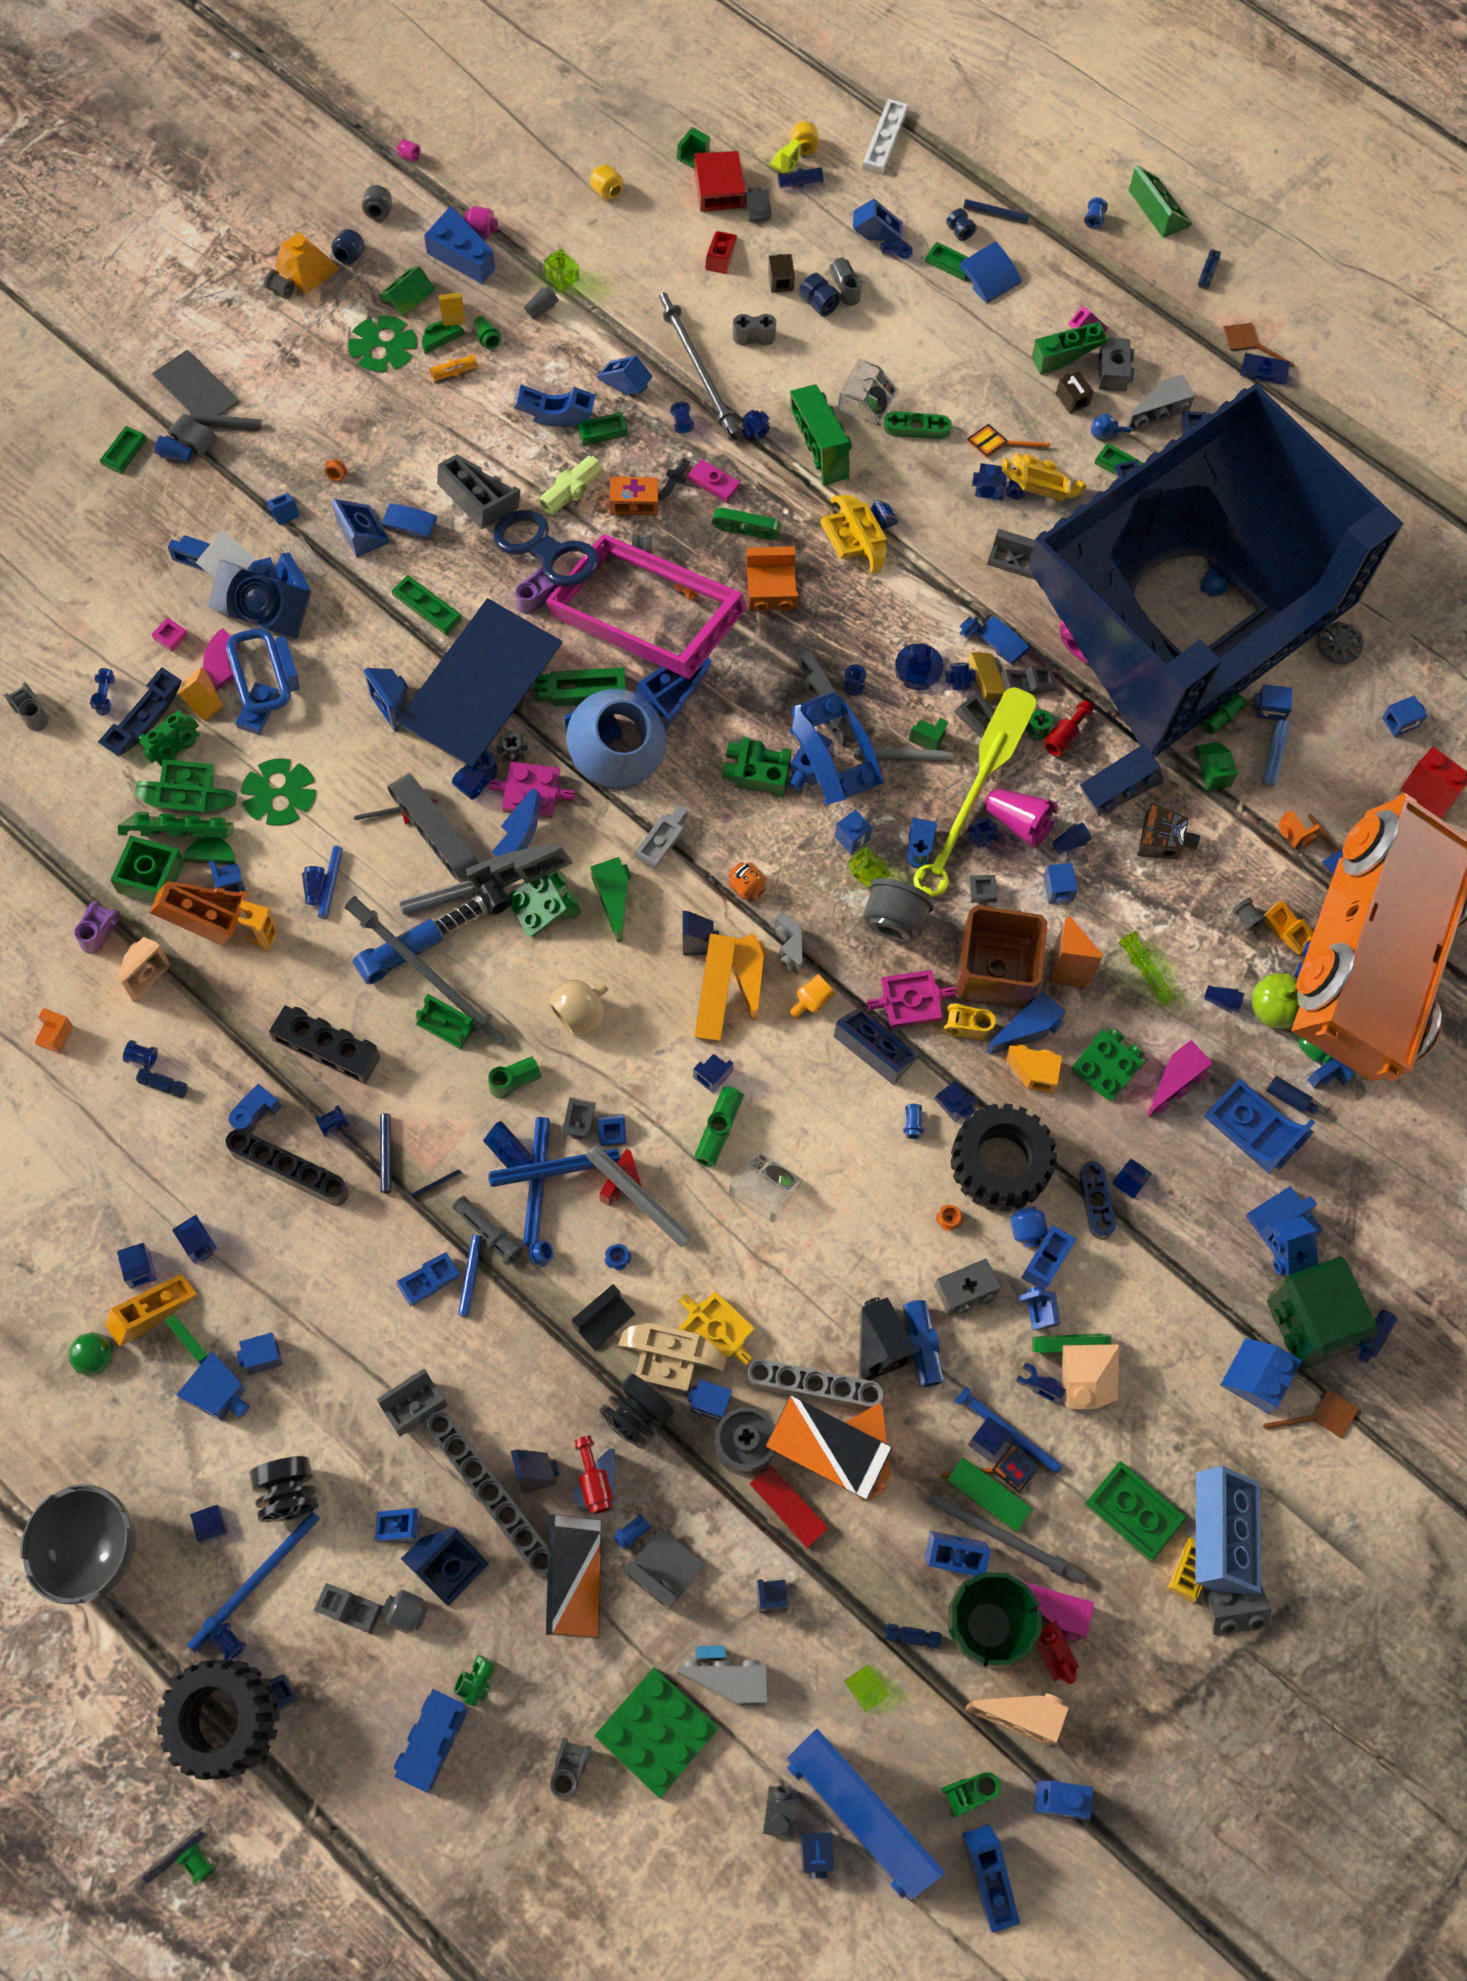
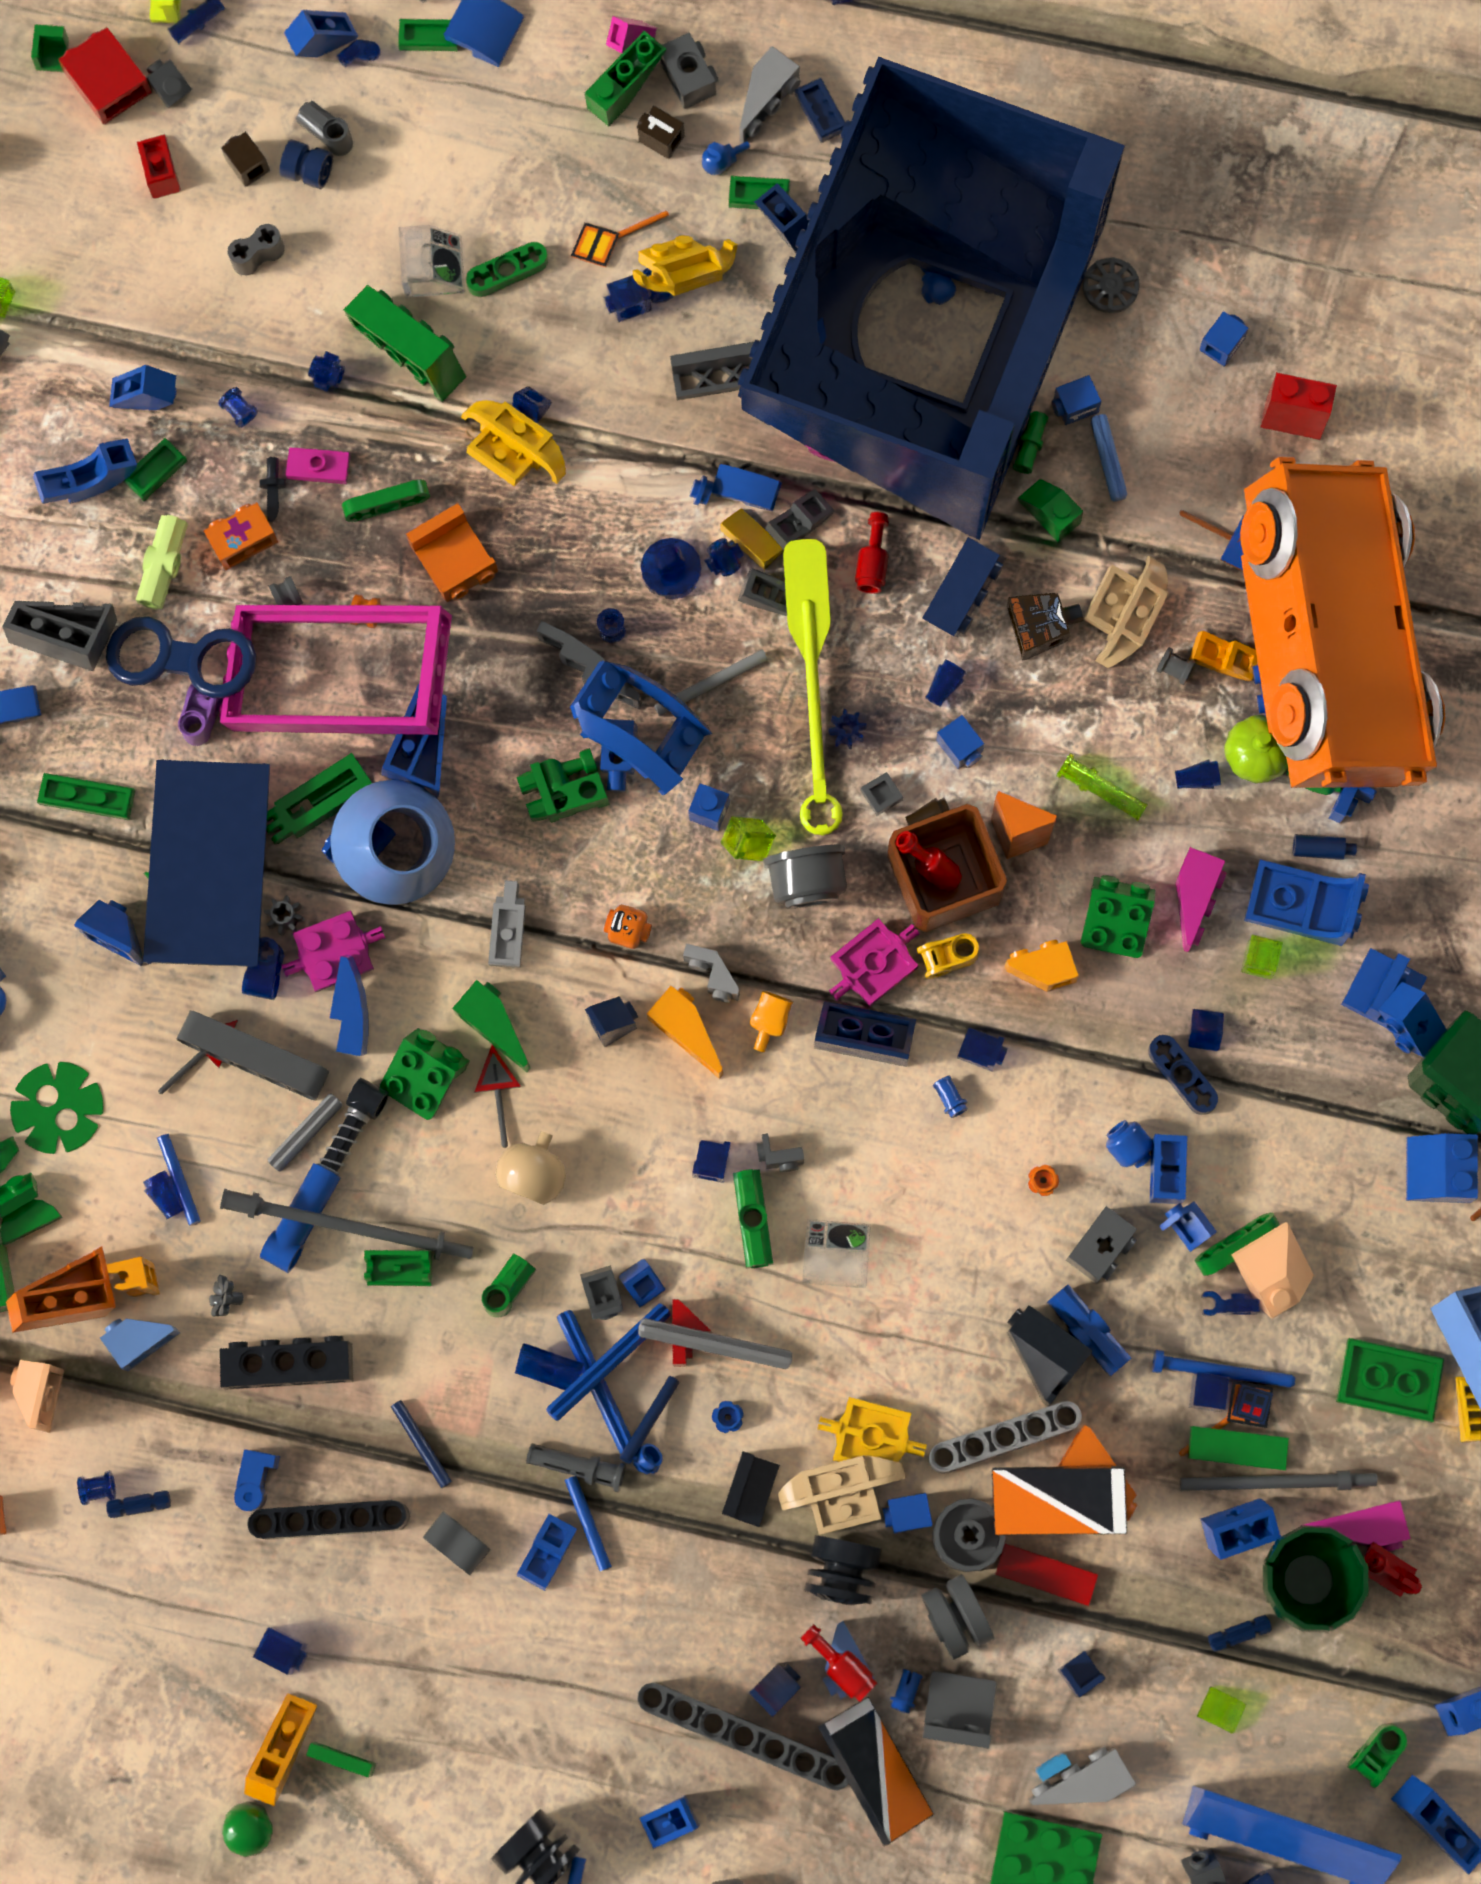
camera: 20 degrees left, 10 degrees up
clear blue panel [117,1242,157,1289] -> none
blue torso [176,1352,250,1420] -> none
blue panel [209,861,246,893] -> none
blue brick [237,1332,283,1374] -> none
clear blue bush [314,1105,349,1138] -> none
dark grey bracket [377,1369,448,1437] -> none
dark blue slope [401,1527,489,1606] -> none
dark blue piece [411,1169,461,1198] -> none
dark grey slope [466,844,573,889] -> none
dark grey bar [659,292,742,441] -> none
light orange tile [694,934,736,1041] -> none
blue piece [907,817,937,868] -> none
green panel [909,718,949,750] -> none
black tyre [950,1103,1057,1211] -> none
light nougat slope [965,1693,1068,1746] -> none
dark pink cone [985,788,1058,848] -> none
blue slope [987,991,1066,1055] -> none
green bush [1027,710,1053,741] -> none
orange bracket [1278,810,1321,849] -> none
none -> medium blue slope [100,1319,180,1371]
none -> dark grey plant [209,1275,243,1317]
none -> dark grey axle [423,1511,491,1576]
none -> piece [474,1045,521,1148]
none -> dark blue bar [619,1376,680,1464]
none -> dark grey bracket [757,1133,804,1172]
none -> red piece [896,831,962,891]
none -> dark grey wheel [921,1574,995,1660]
none -> tan plate [1083,556,1169,668]
none -> clear neon green brick [1240,935,1283,980]

